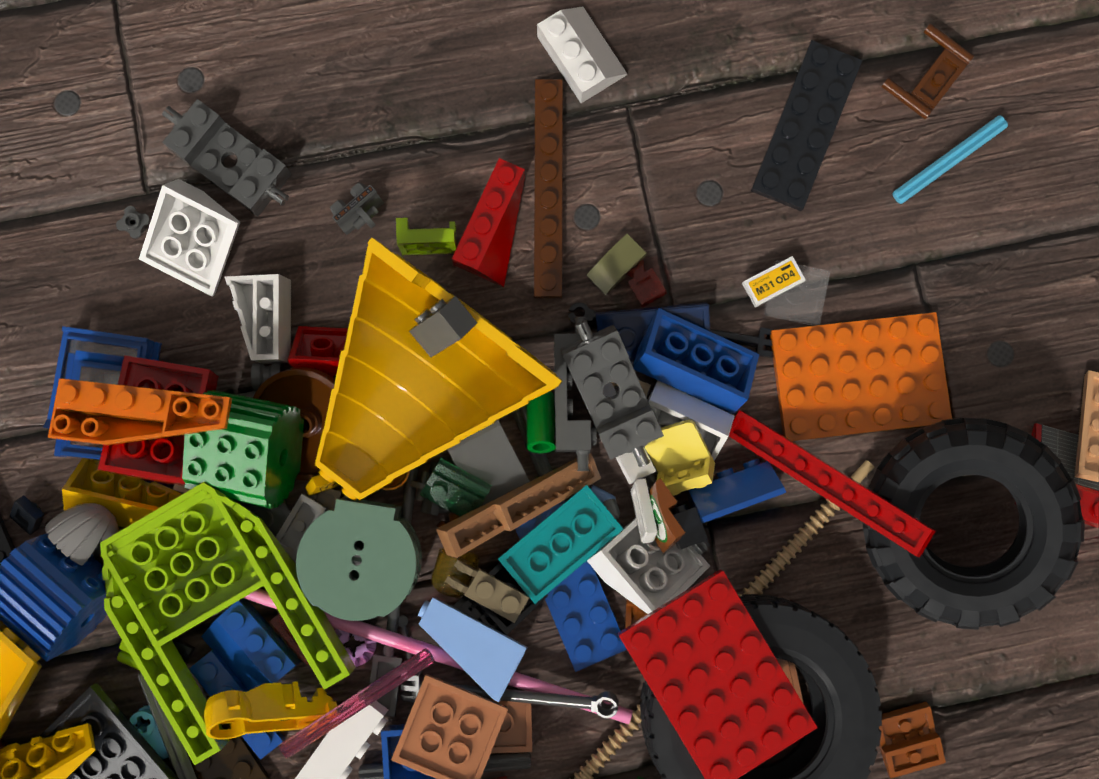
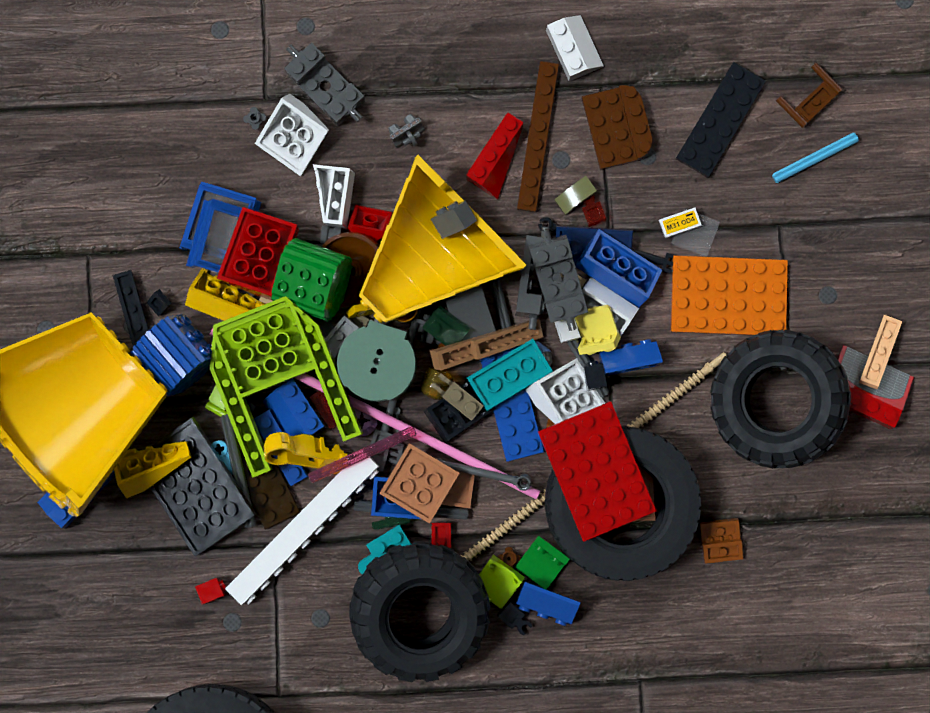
camera: 15 degrees right, 0 degrees up
light grey hair [45,503,119,566] -> none
orange wedge [48,378,232,445] -> none
lime piece [396,218,458,255] -> none
light blue slope [418,598,528,702] -> none
green brick [527,391,556,453] -> none
white tile [630,478,657,543] -> none
dark orange slope [649,478,685,554] -> none
red plate [729,410,936,557] -> none
none -> reddish brown plate [581,85,652,170]

